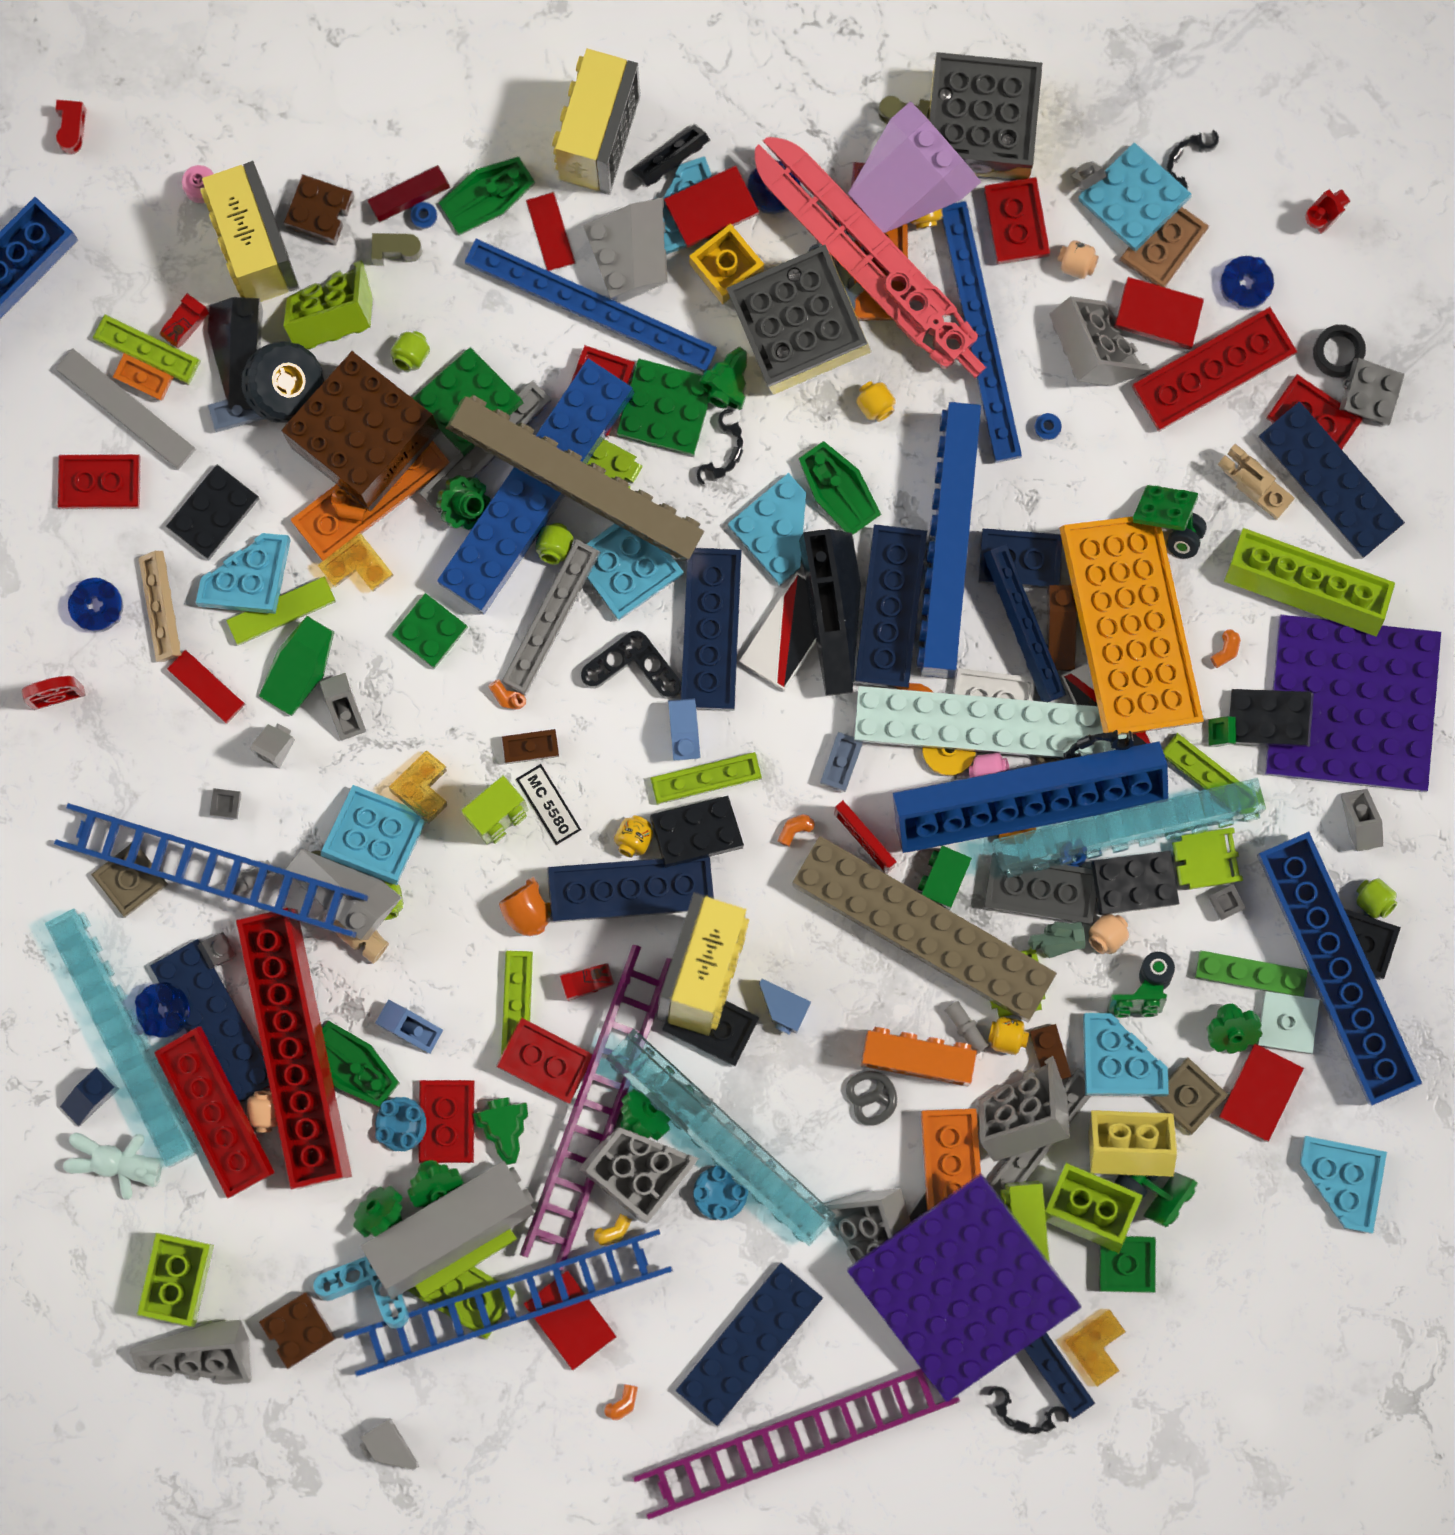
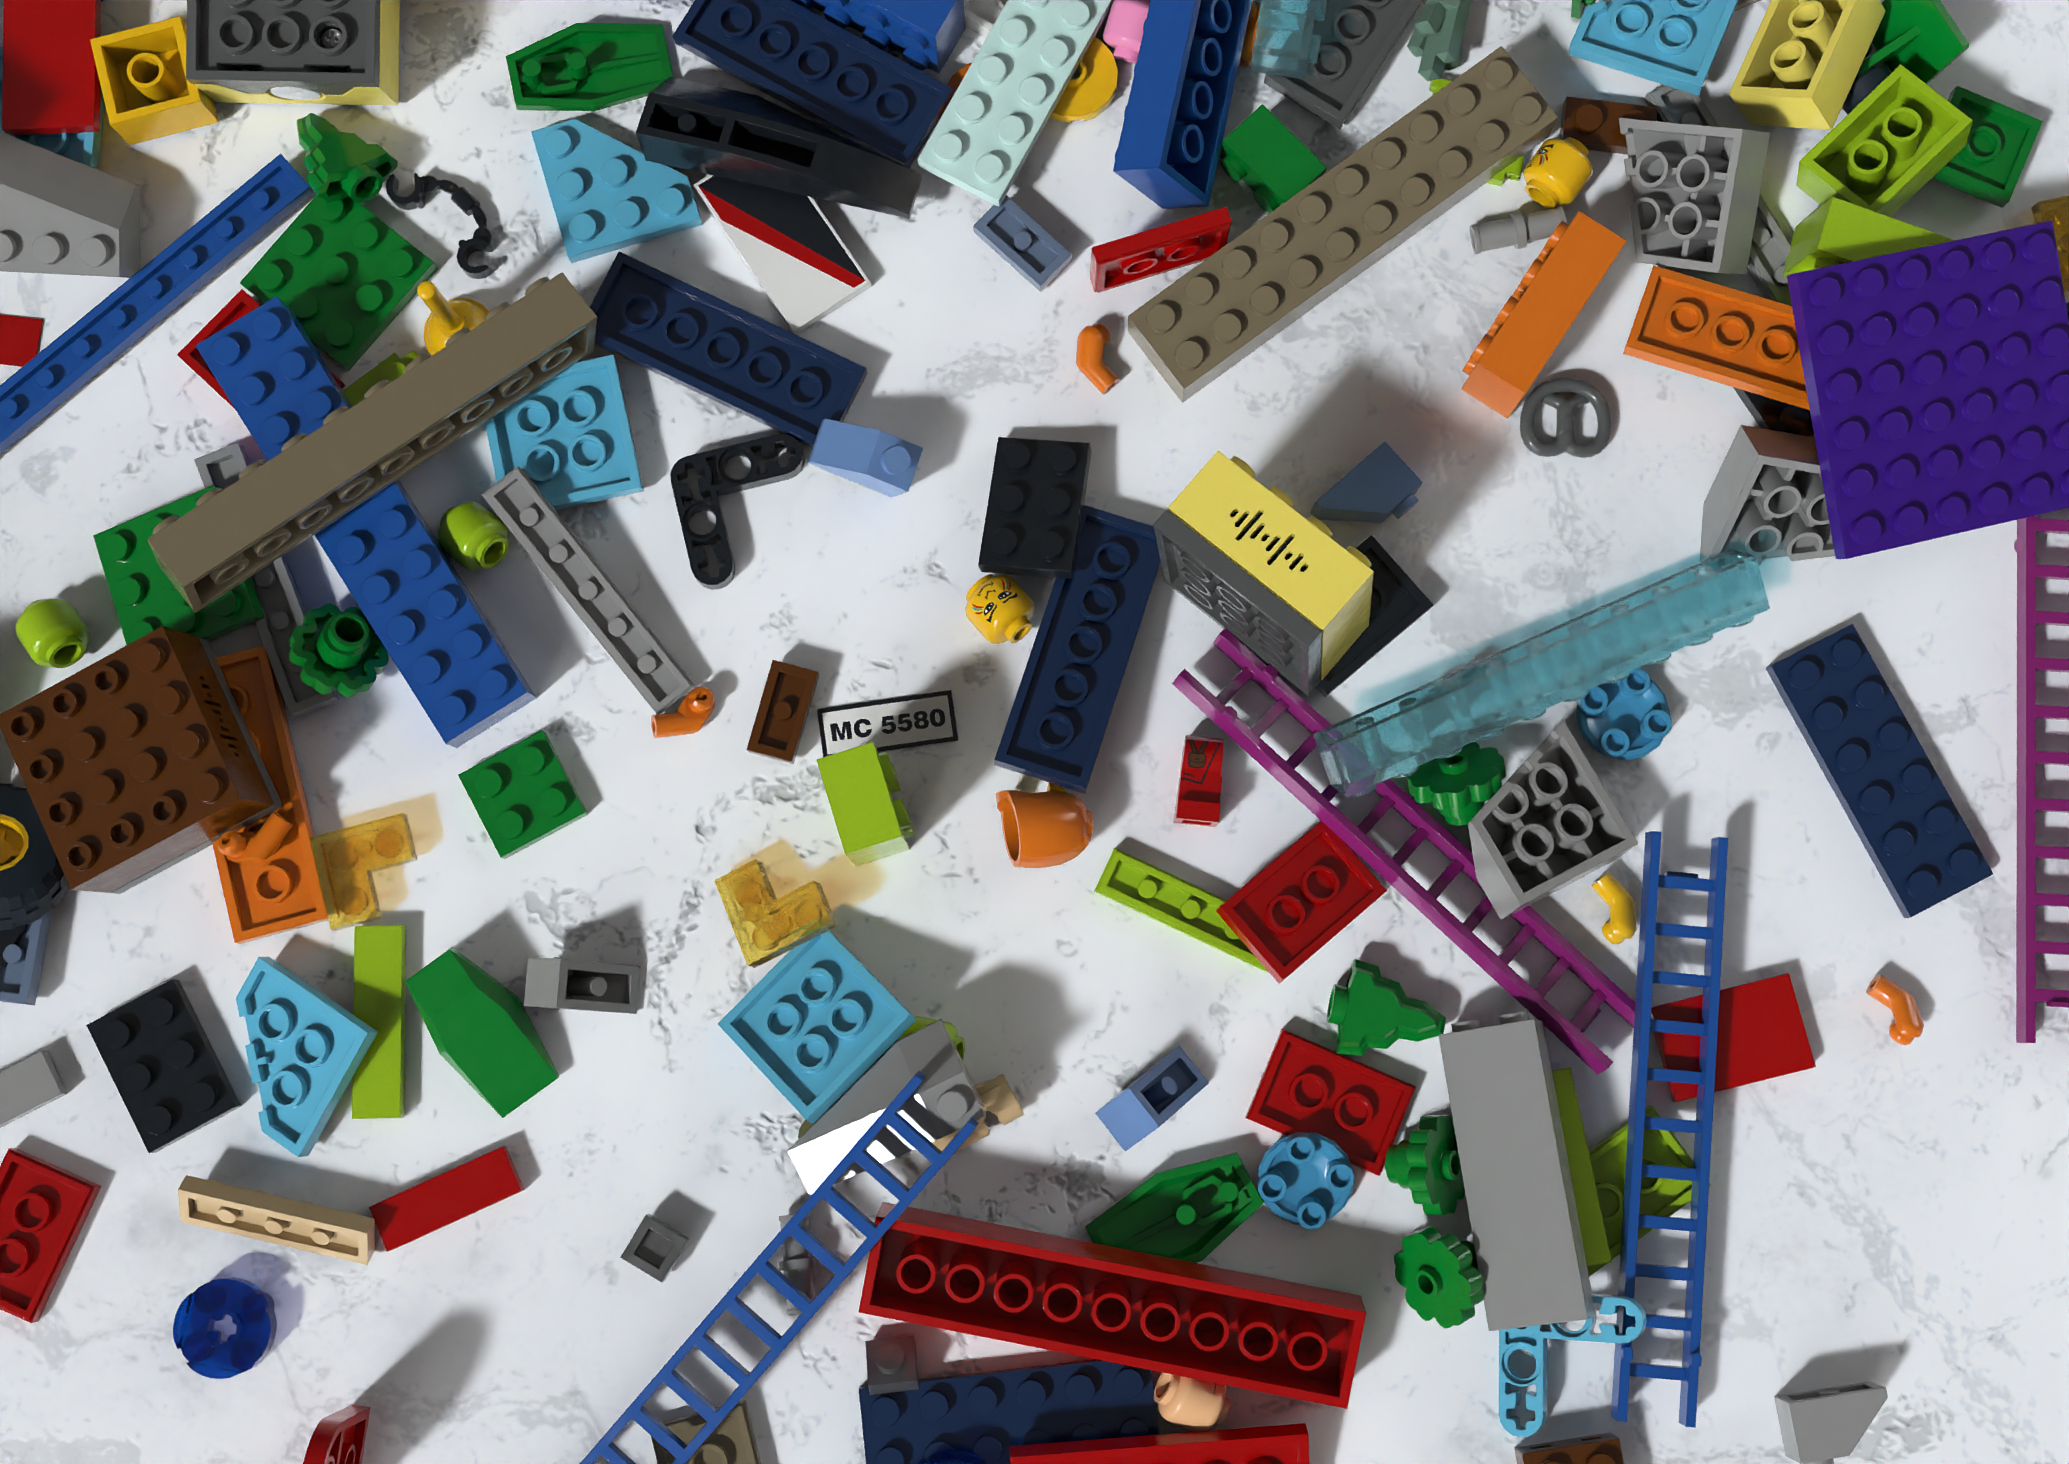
camera: 65 degrees left, 0 degrees up
light grey slope [250,723,295,768] -> none
lime tile [650,752,762,805] -> none
none -> yellow piece [417,281,489,355]

